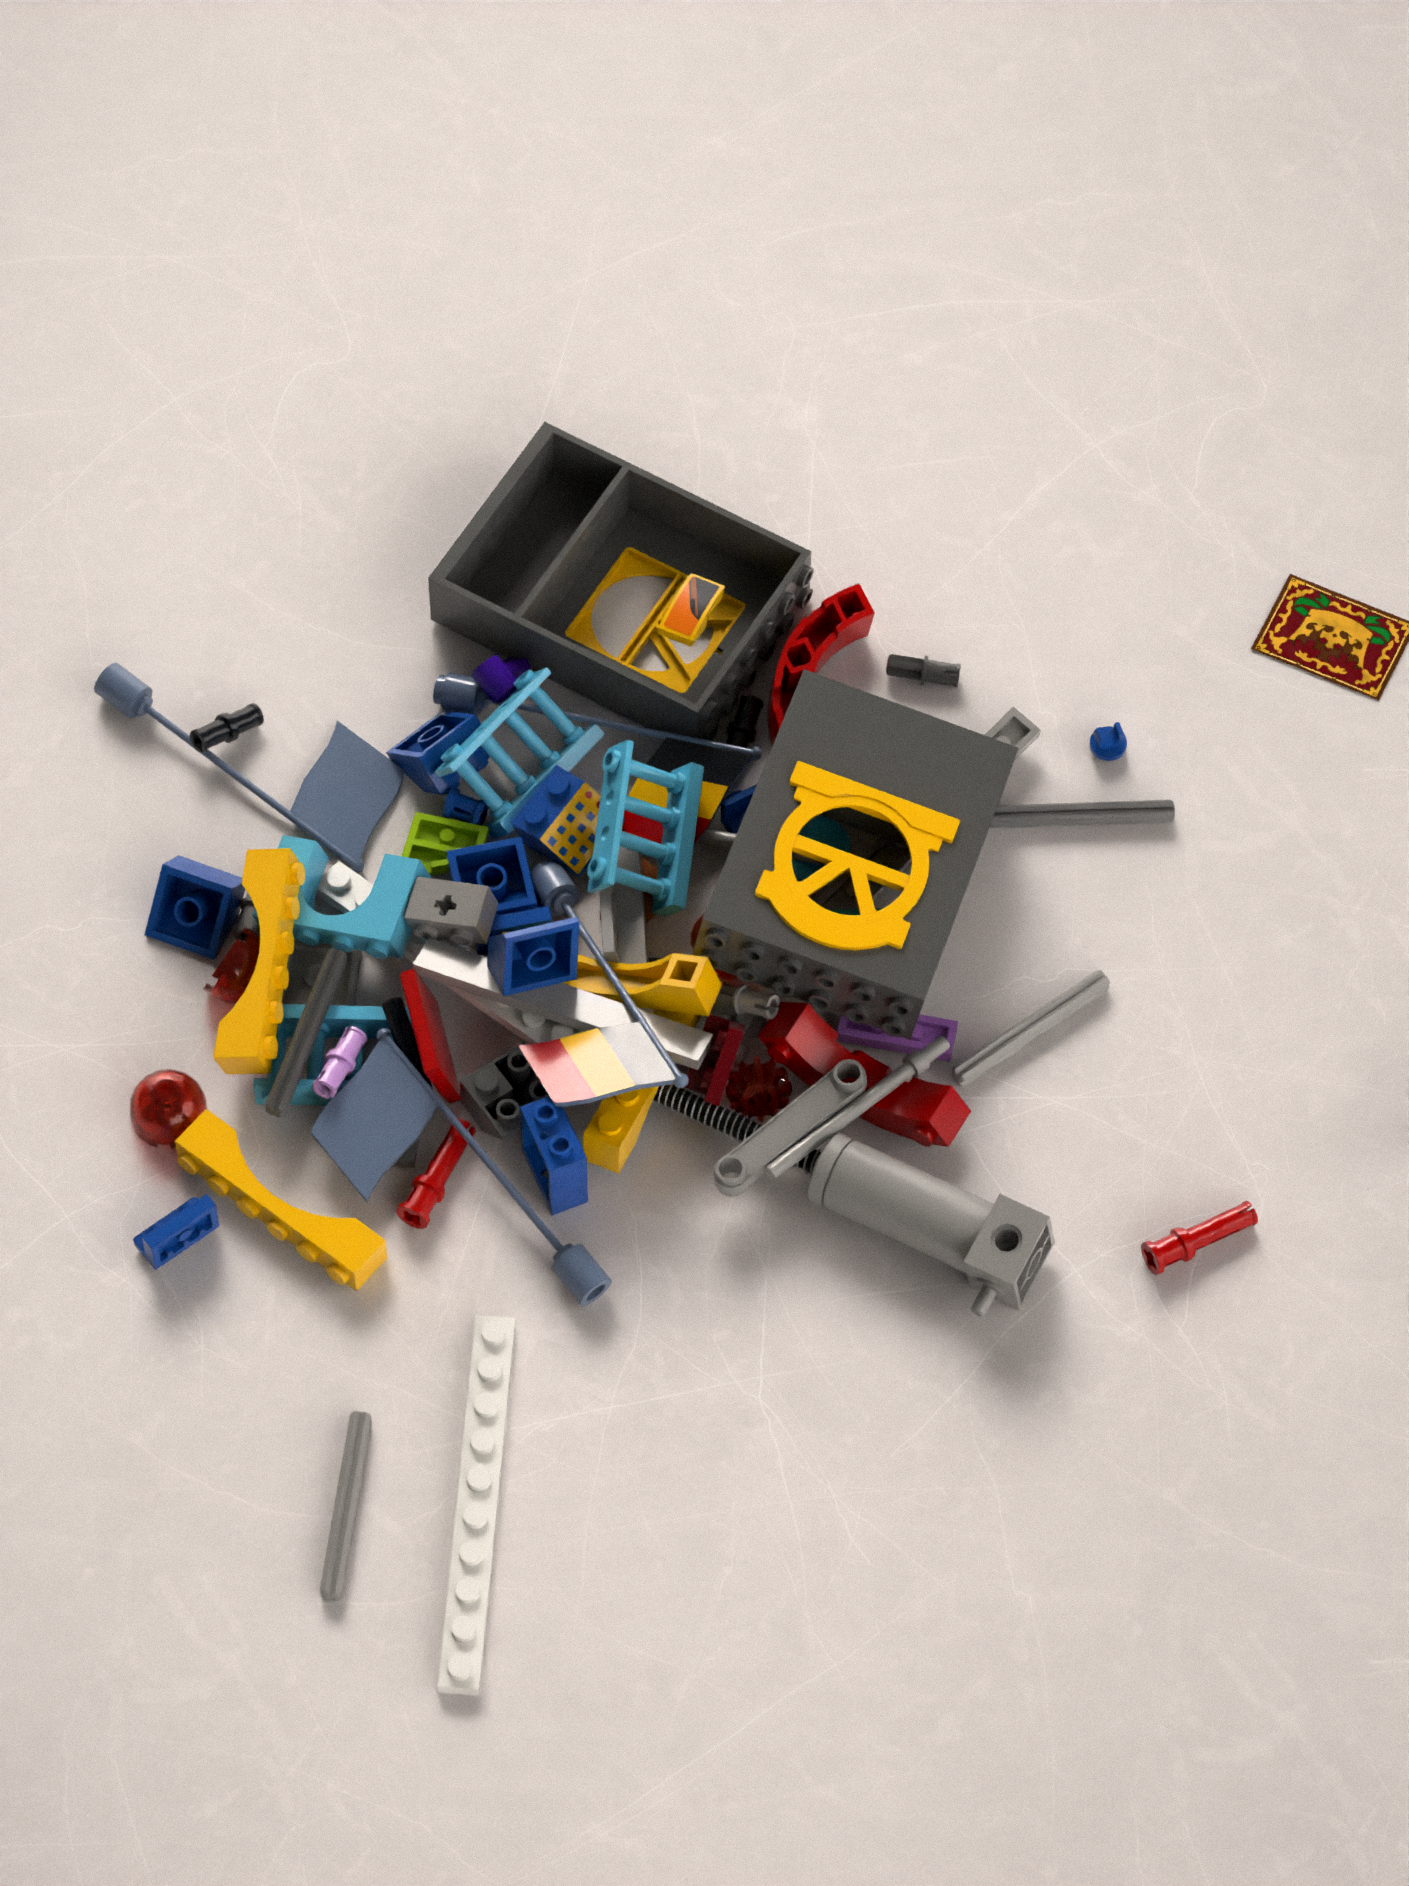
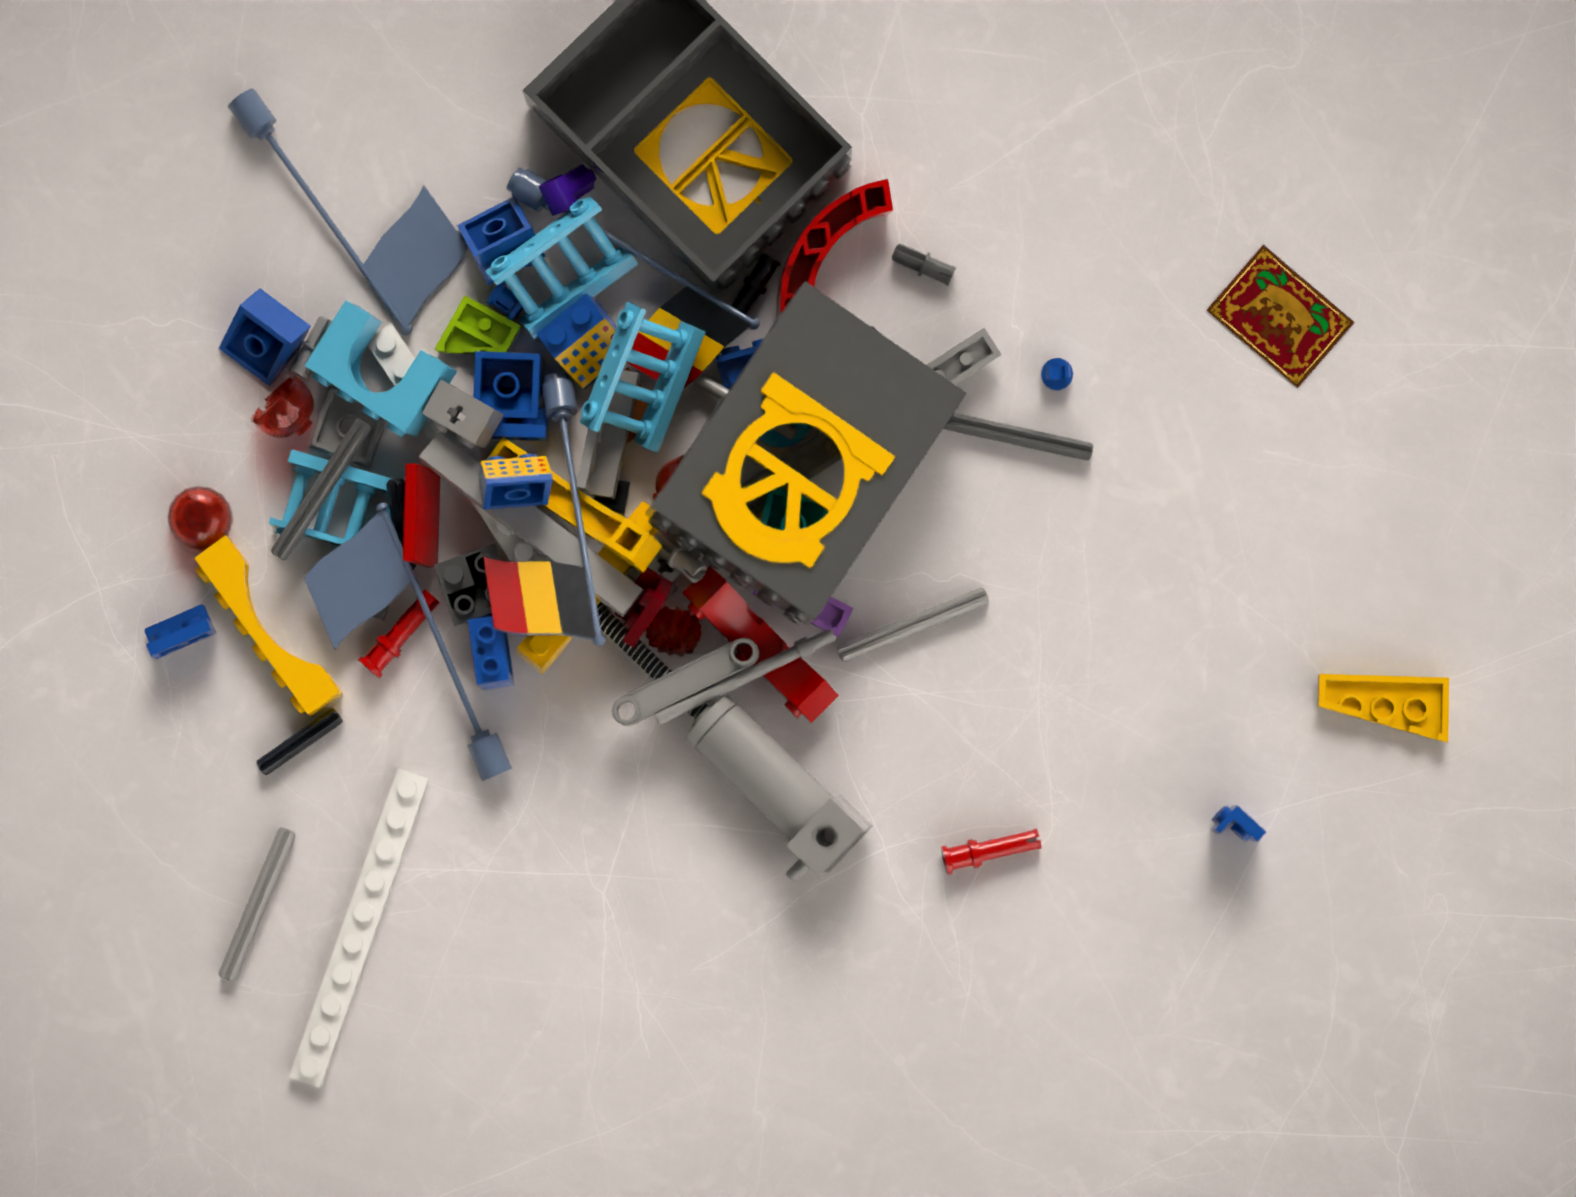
camera: 15 degrees right, 25 degrees up
black pin [190,703,264,753] -> none
yellow arch [213,848,305,1075] -> none
lavender pin [312,1026,367,1099] -> none
slope [657,573,725,647] -> none
none -> black axle [256,708,343,775]

